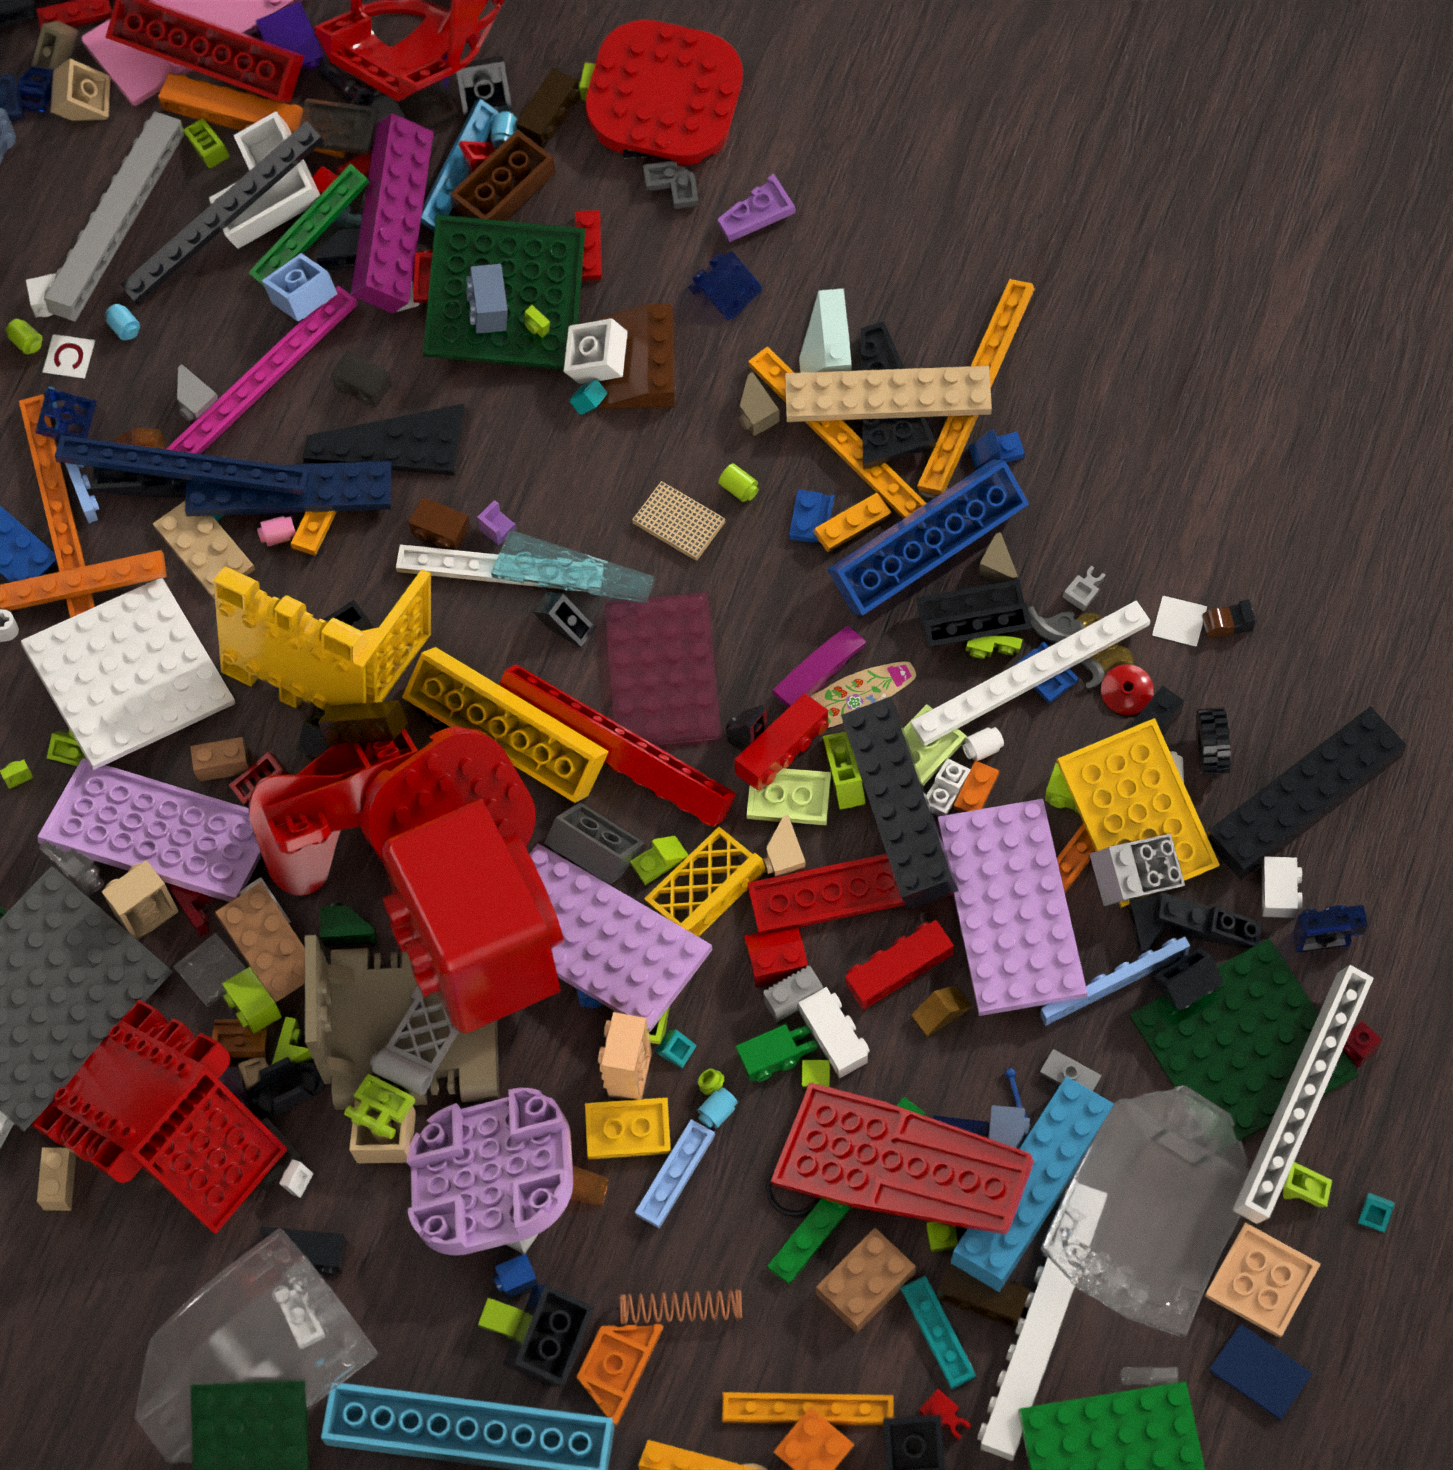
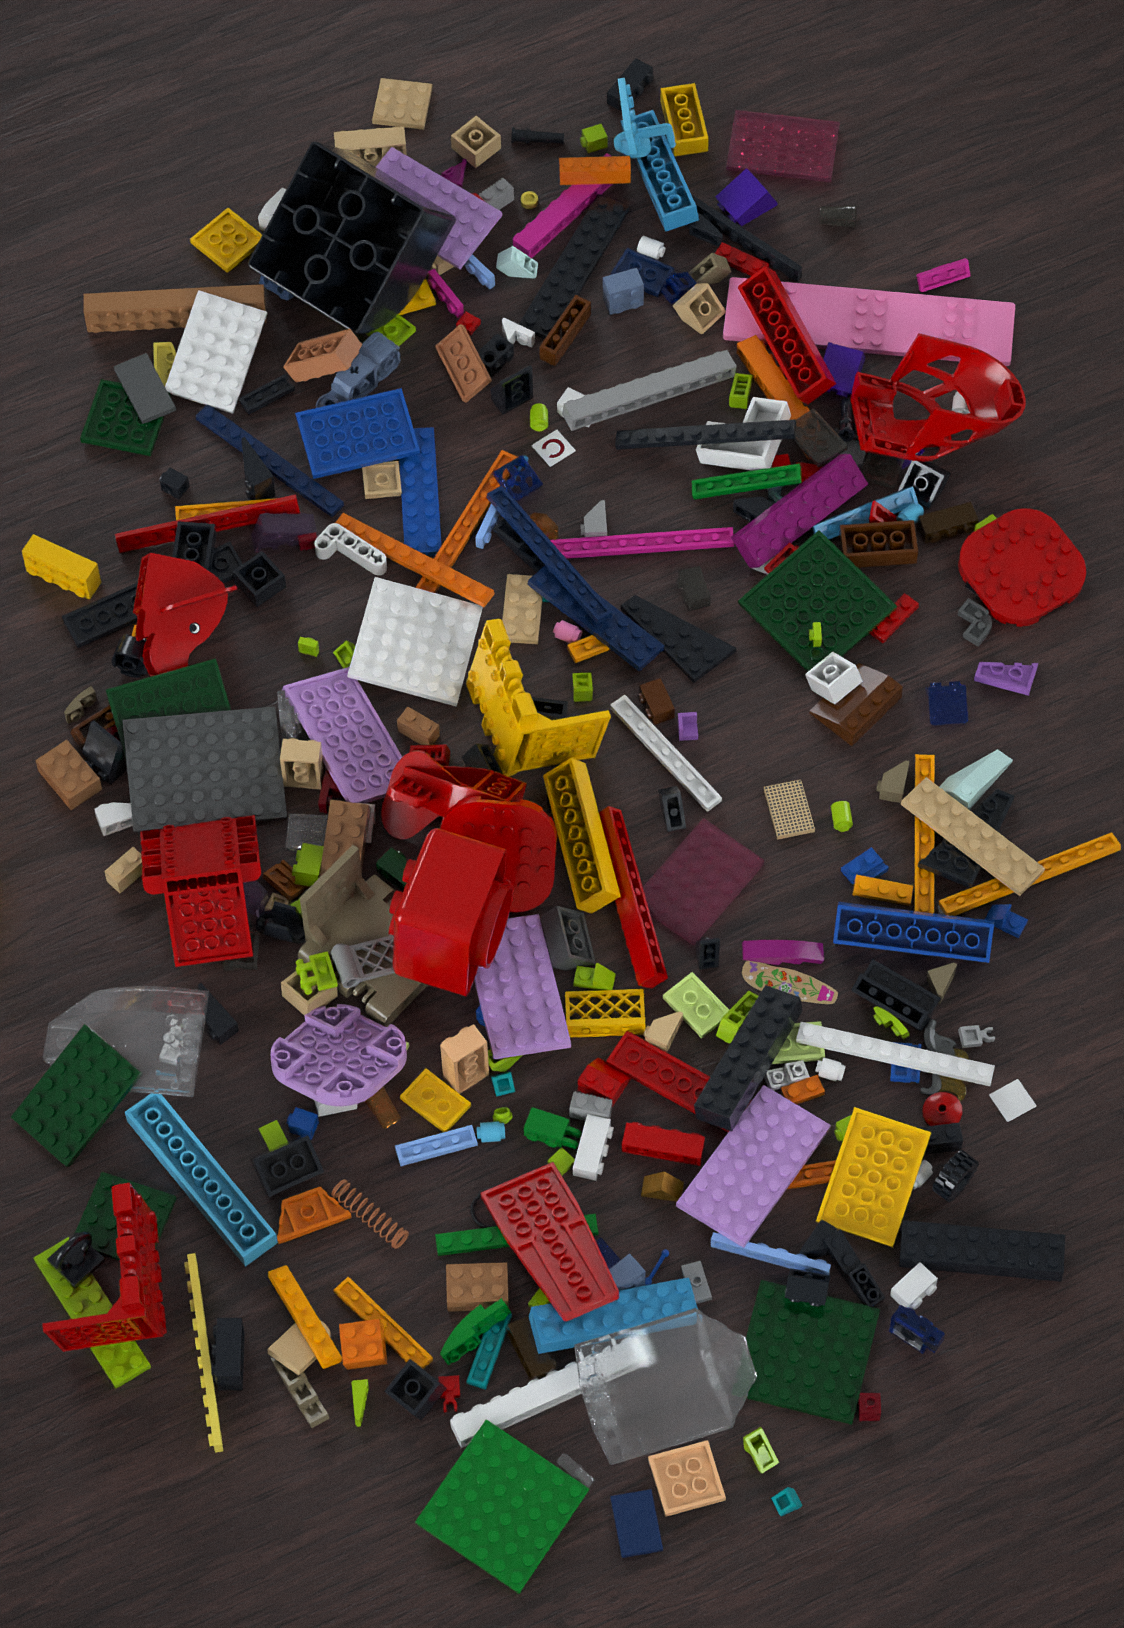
camera: 40 degrees right, 5 degrees down
medium azure brick [105,304,140,340] -> none
light blue brick [262,253,337,322] -> none
white plate [279,1159,313,1198] -> none
dark brown brick [318,701,408,745] -> none
sand blue brick [466,264,507,334] -> none
clear light blue wing [491,530,655,603] -> none
teal slope [569,379,607,415] -> none
red brick [734,693,829,792] -> none
light grey slope [1090,834,1185,906] -> none
leg [1202,599,1255,638] -> none
white brick [1233,965,1374,1224] -> none
none -> green slope [440,1298,511,1365]
none -> lime slope [572,673,593,702]

